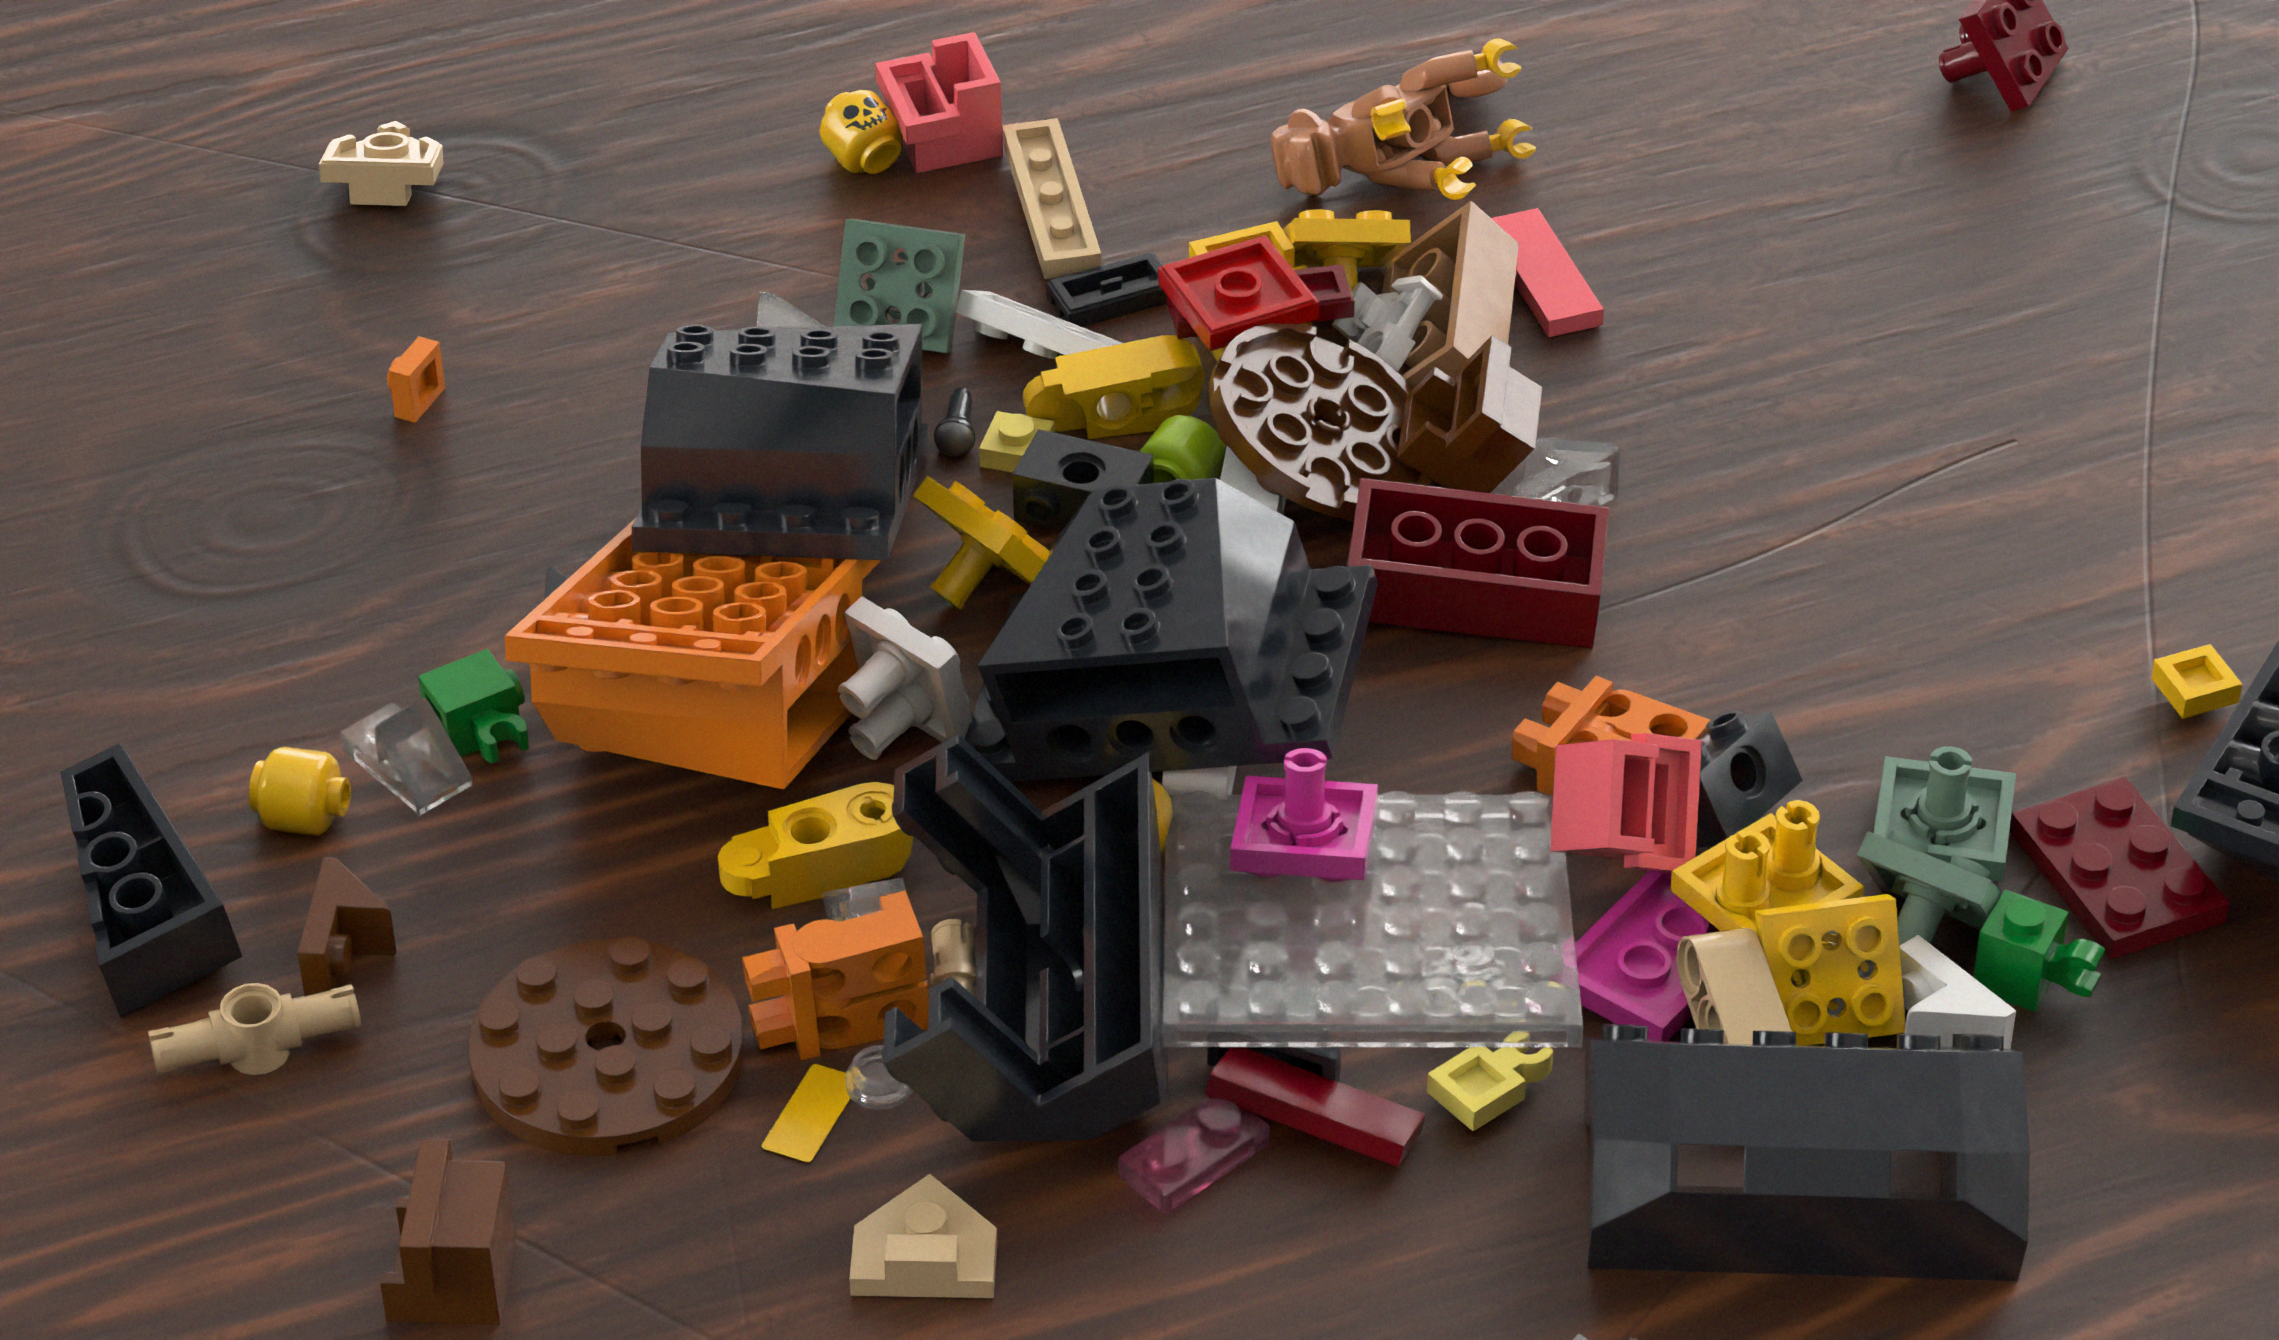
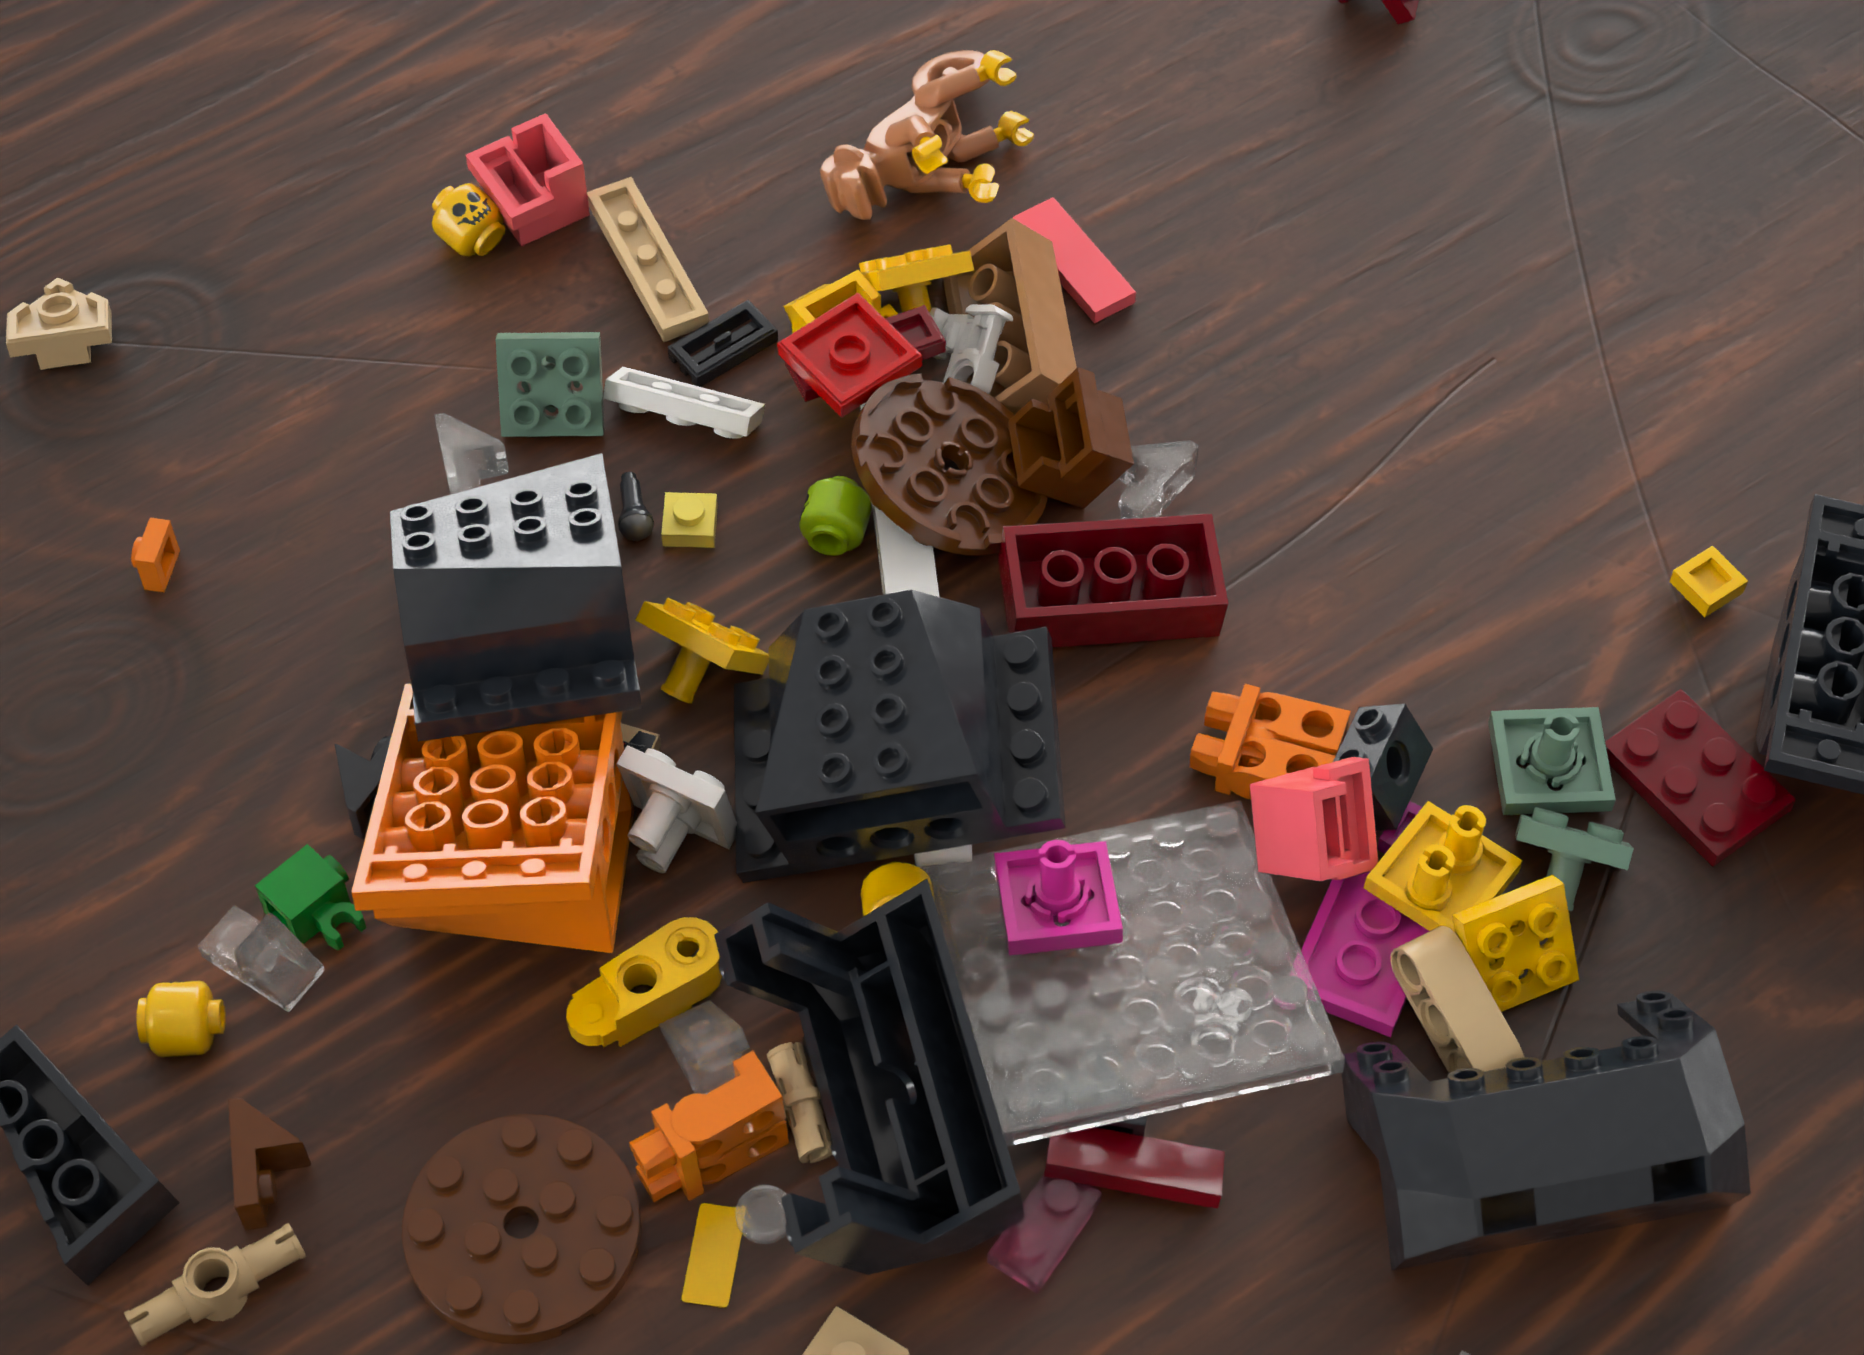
camera: 15 degrees left, 15 degrees up
black brick [1012,429,1154,531] -> none
yellow piece [1023,335,1205,440] -> none
light yellow plate [1427,1026,1553,1131] -> none
white slope [1900,935,2016,1049] -> none
green brick [1973,890,2105,1012] -> none

